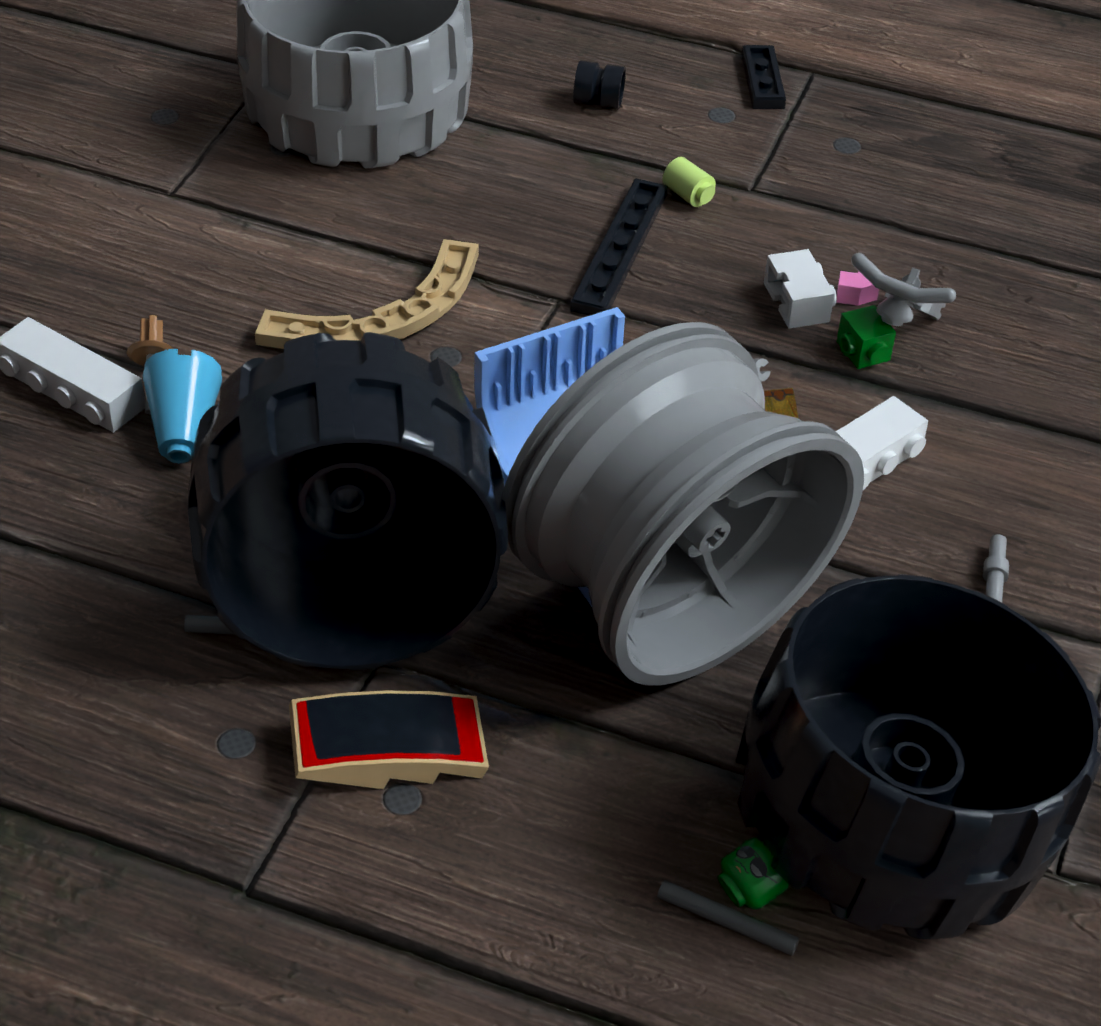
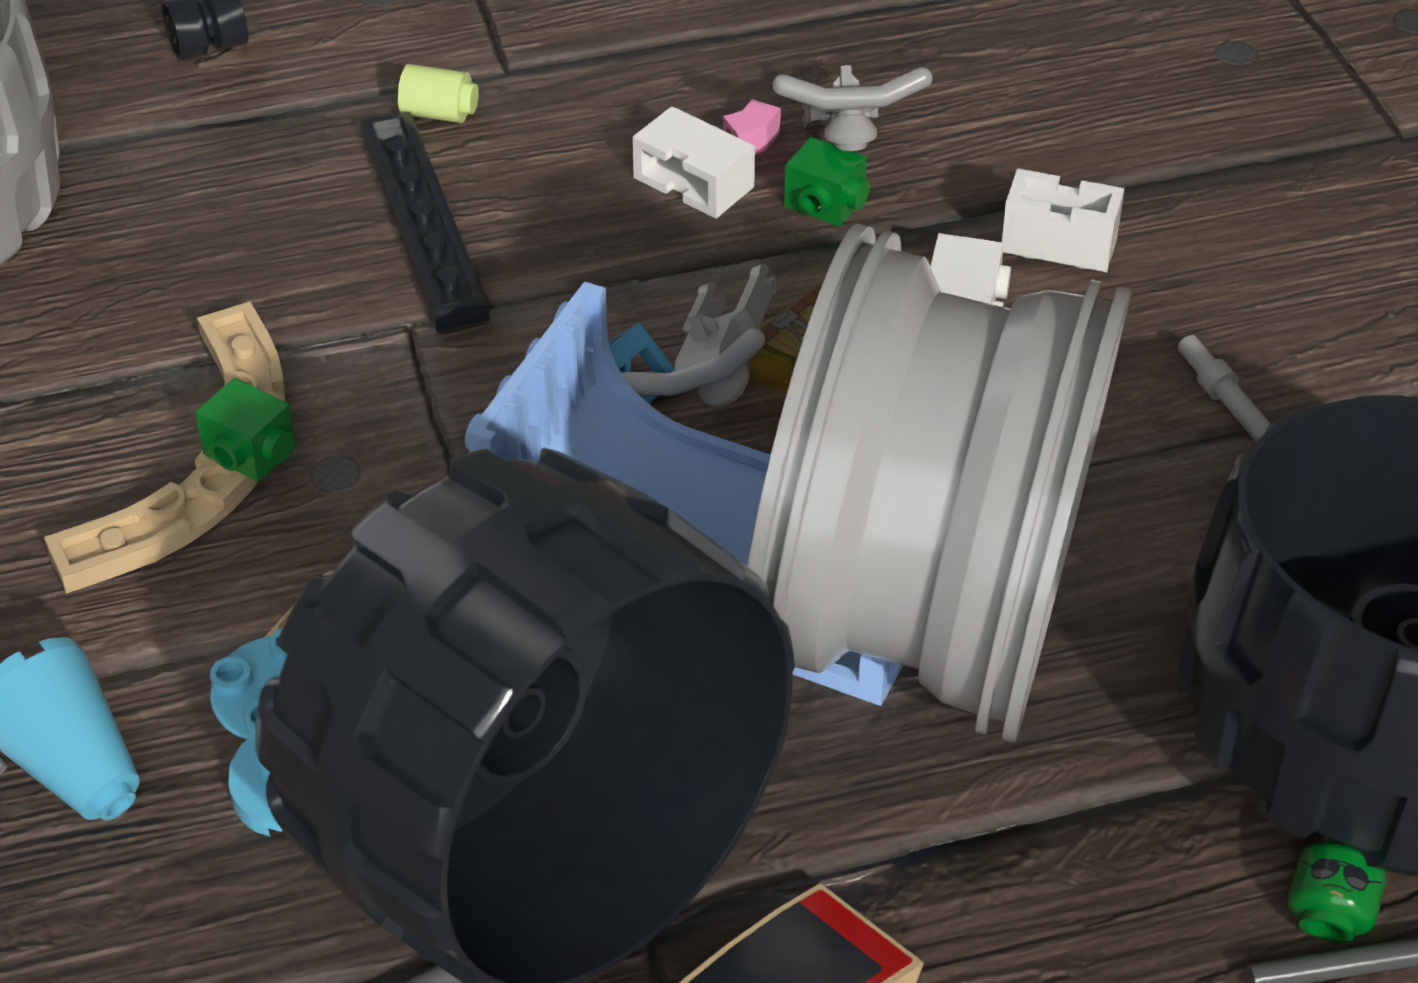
camera: 35 degrees left, 0 degrees up
none -> green brick [195,377,296,482]
none -> white brick [1002,168,1125,272]

